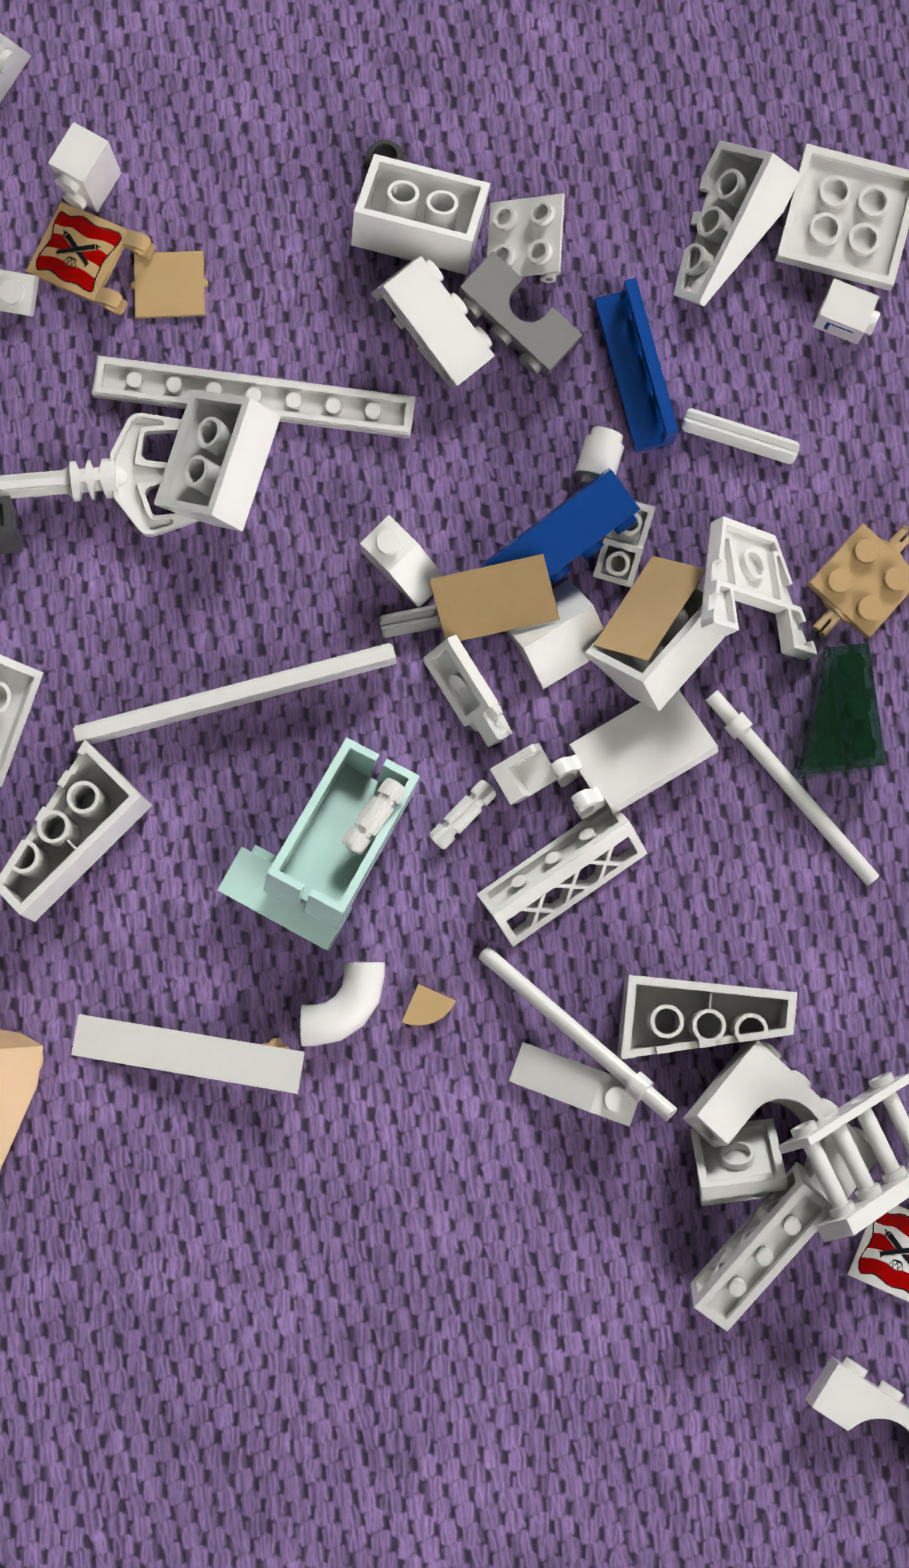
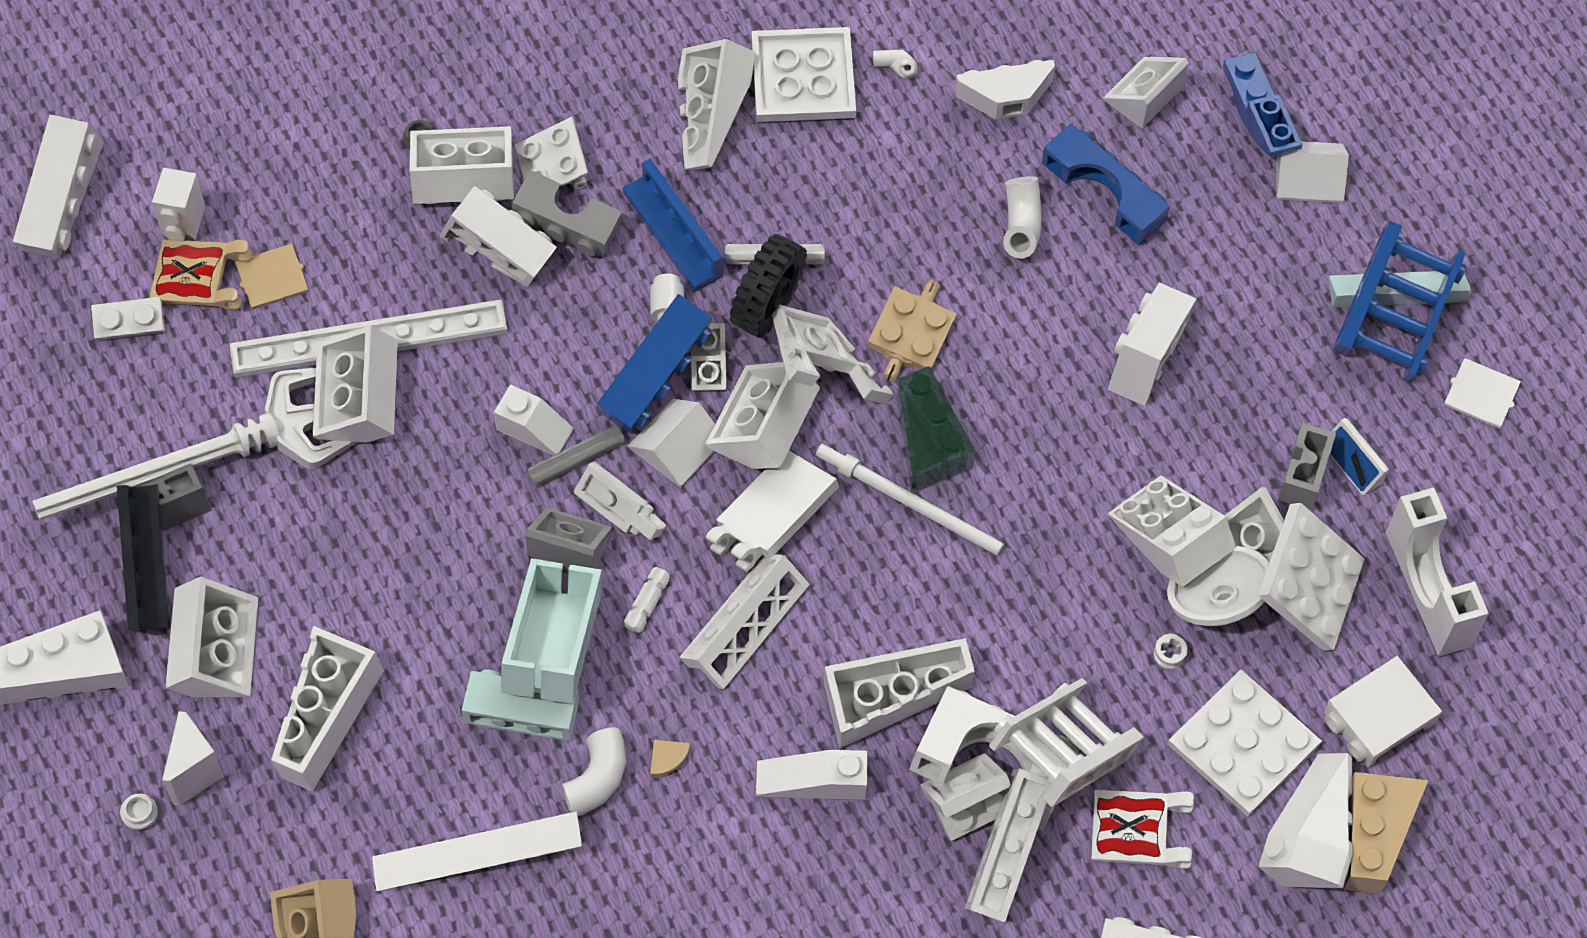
camera: 20 degrees left, 20 degrees down
white tile [72,643,397,745] -> none
white axle [342,778,406,855] -> none
tan sticker [429,554,560,641] -> none
white bar [479,946,677,1121] -> none
white panel [490,743,558,805] -> none
tan sticker [593,556,706,661] -> none
white brick [813,278,880,344] -> none
none -> light grey slope [525,507,612,569]
none -> black wheel [729,234,807,338]

